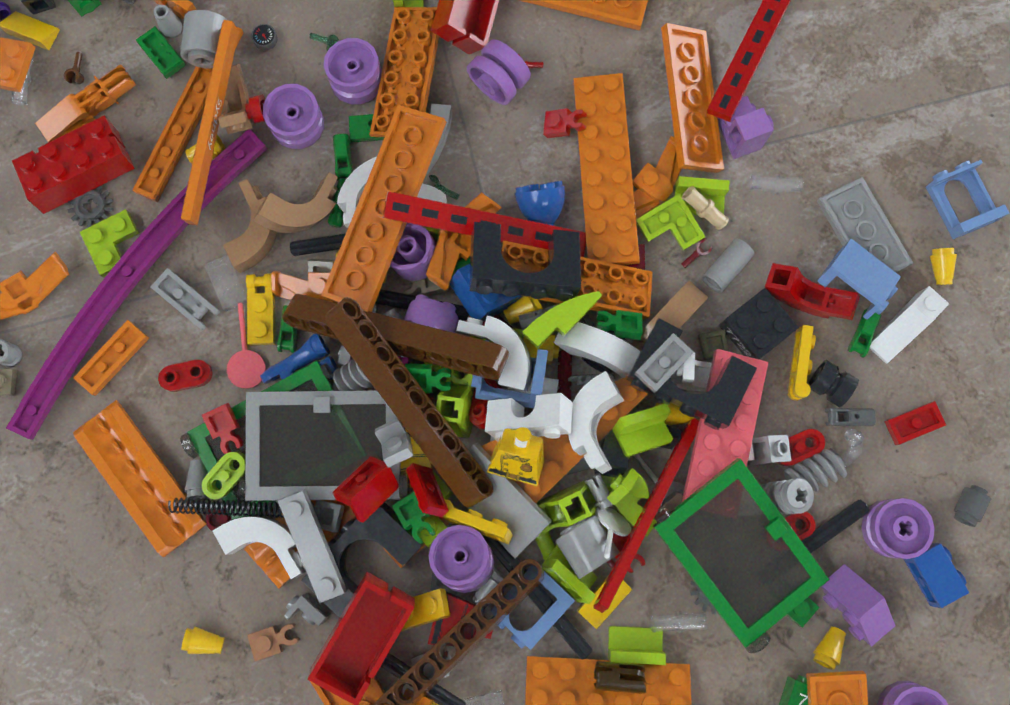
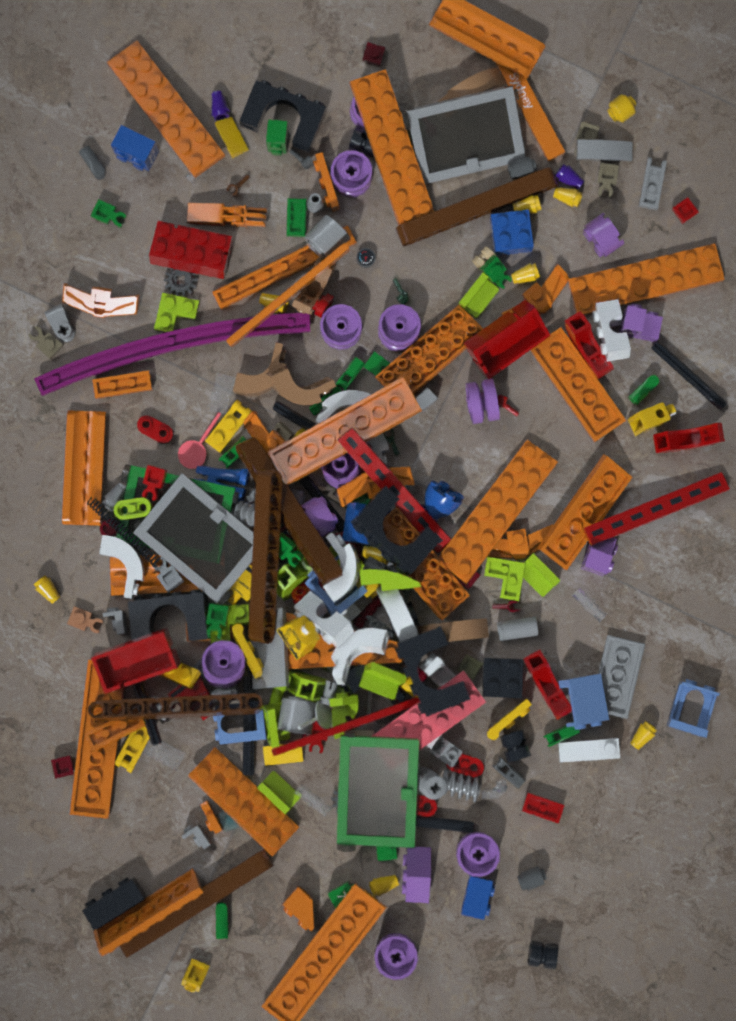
camera: 40 degrees right, 5 degrees up
light grey hinge [151,268,220,331] -> none
light grey plate [278,489,347,603] -> none
red panel [332,456,399,523] -> none
light grey bracket [375,419,413,468] -> none
red plate [406,463,449,517] -> none
red plate [543,108,587,138] -> none
dark brown arm [594,661,646,694] -> none
green plate [596,310,643,340] -> none
light grey plate [635,333,693,393] -> none
tan pin [682,186,729,230] -> none

